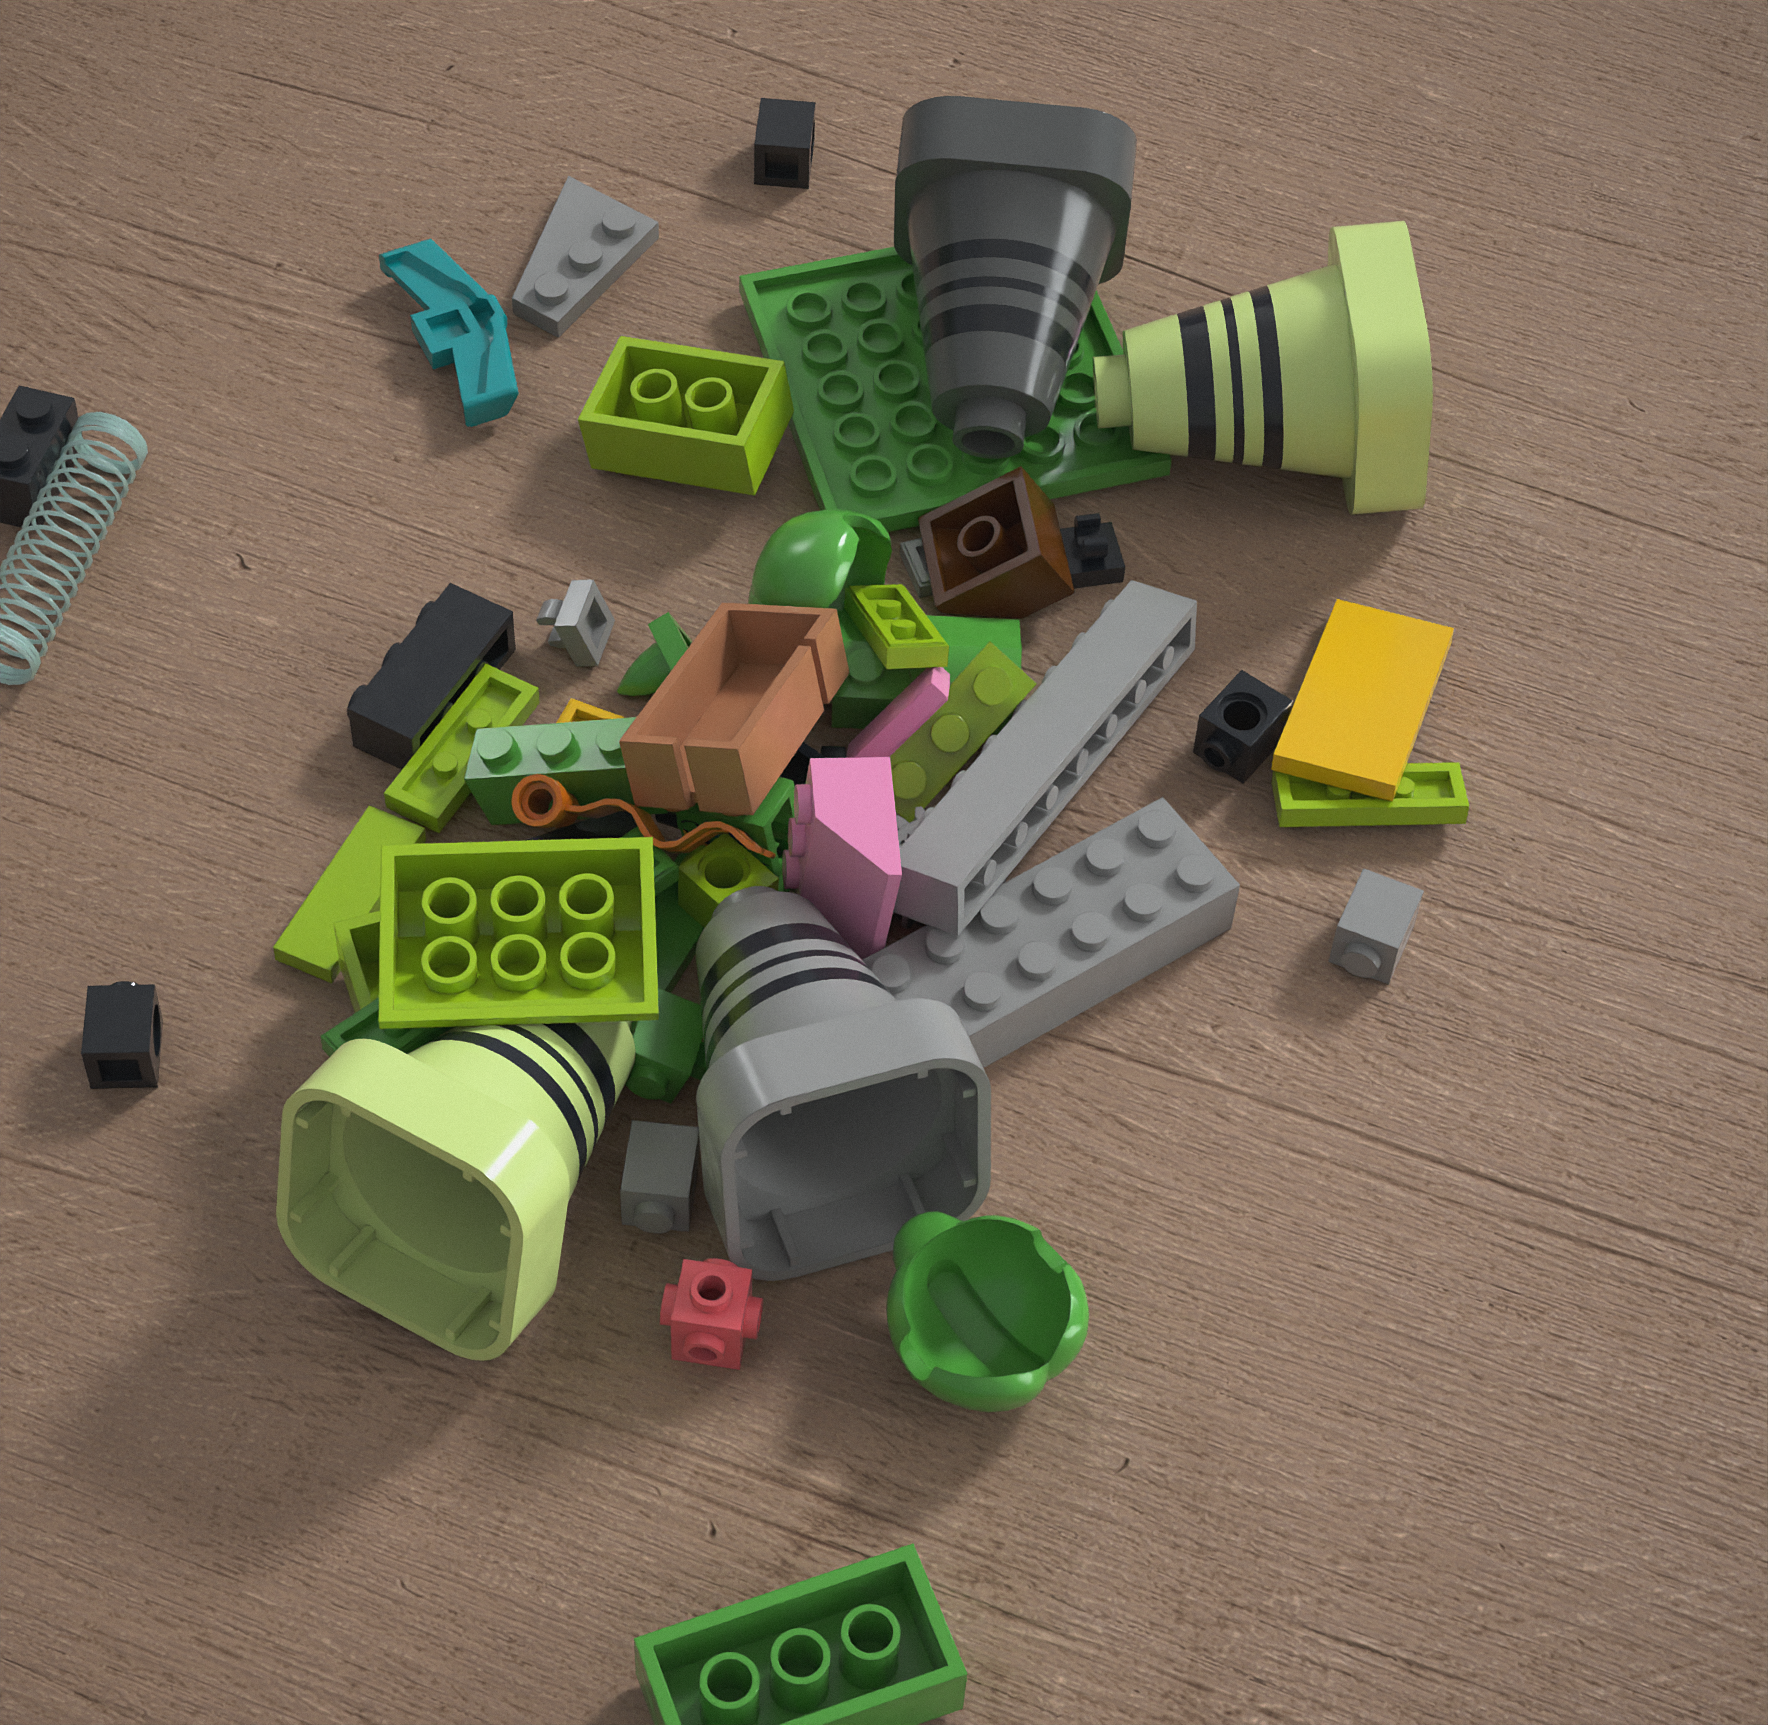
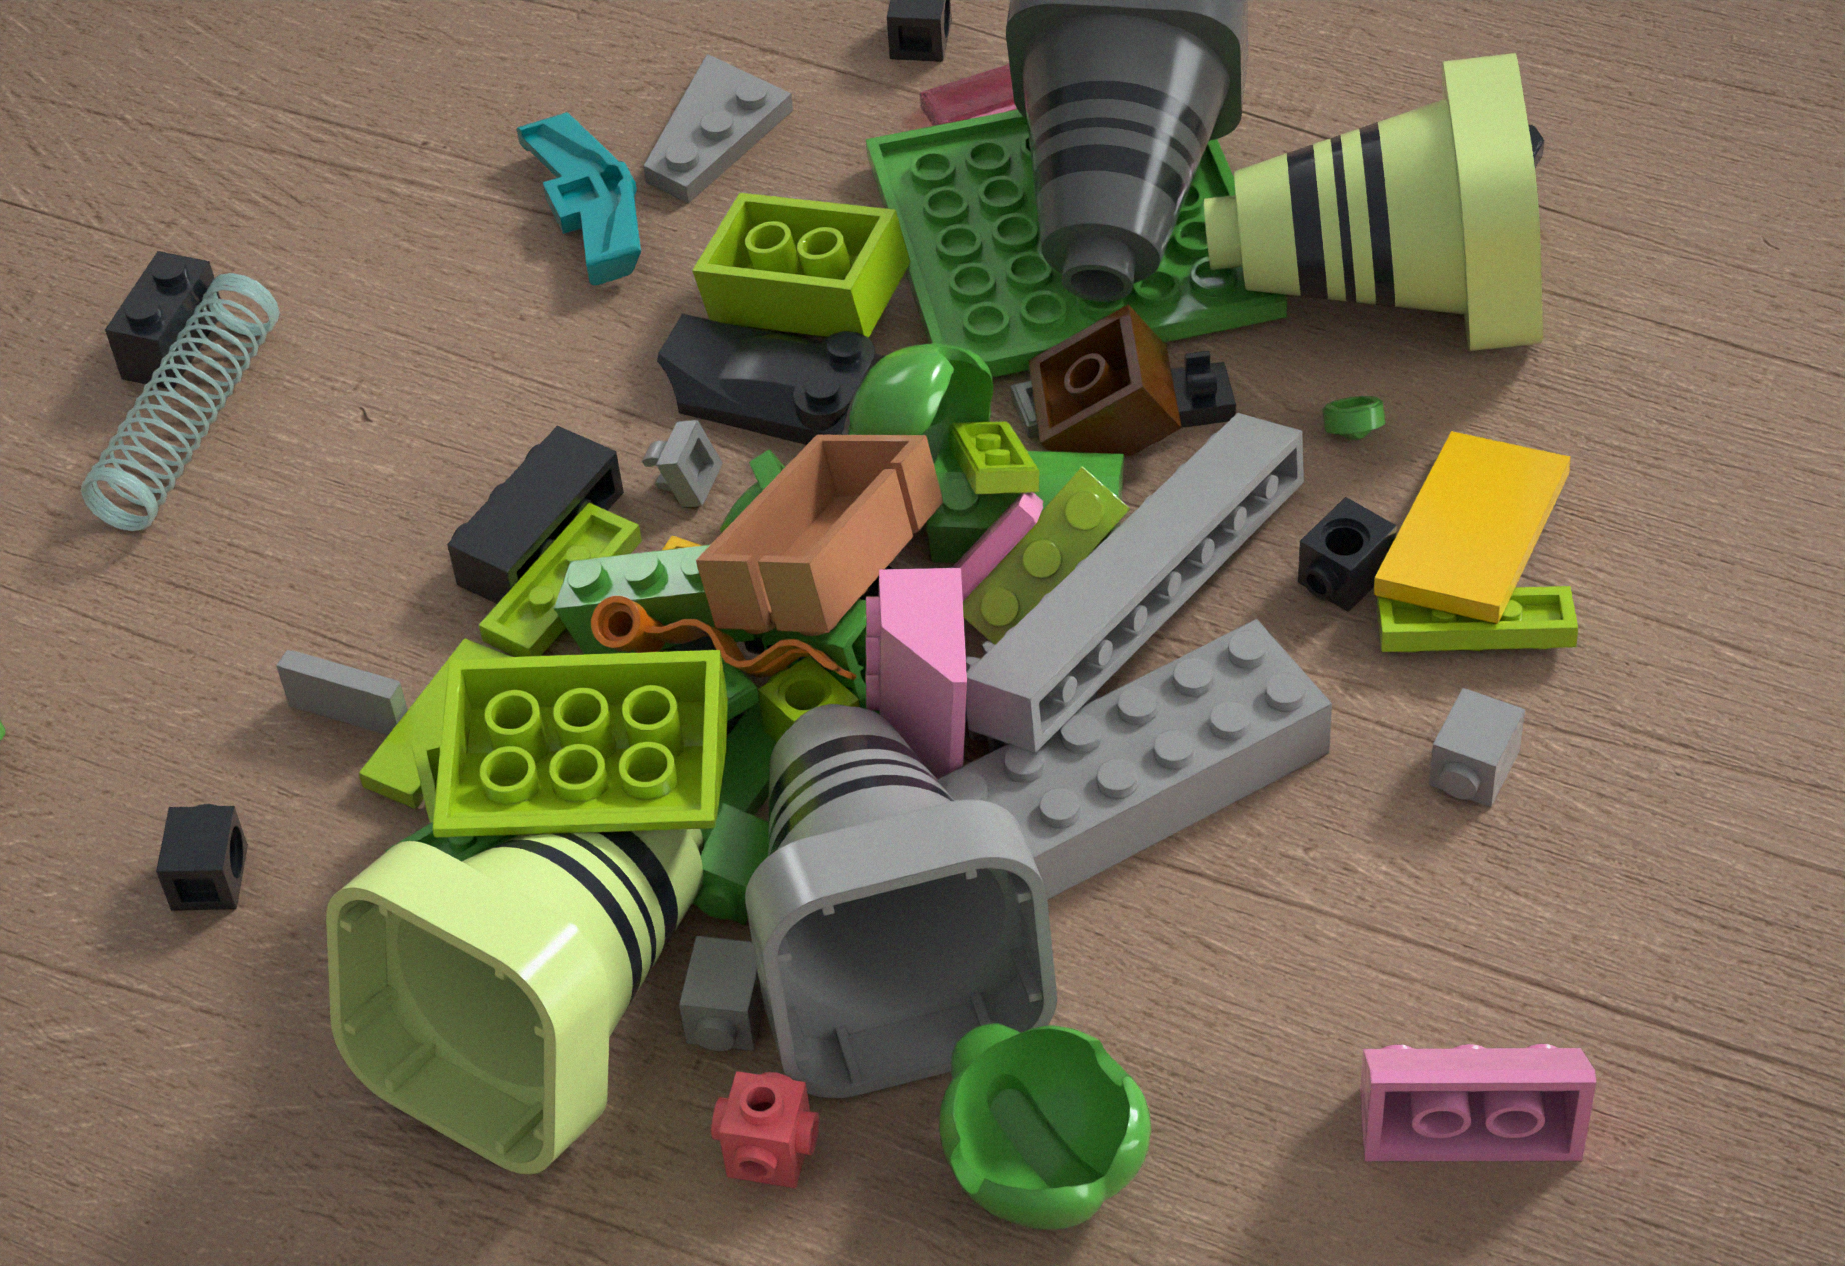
camera: 10 degrees right, 5 degrees down
none -> light grey tile [276,650,408,735]
none -> black slope [657,313,885,445]
none -> clear pink tile [920,64,1018,126]
none -> bright green tile [1322,396,1386,440]
none -> bright pink slope [1360,1044,1596,1161]

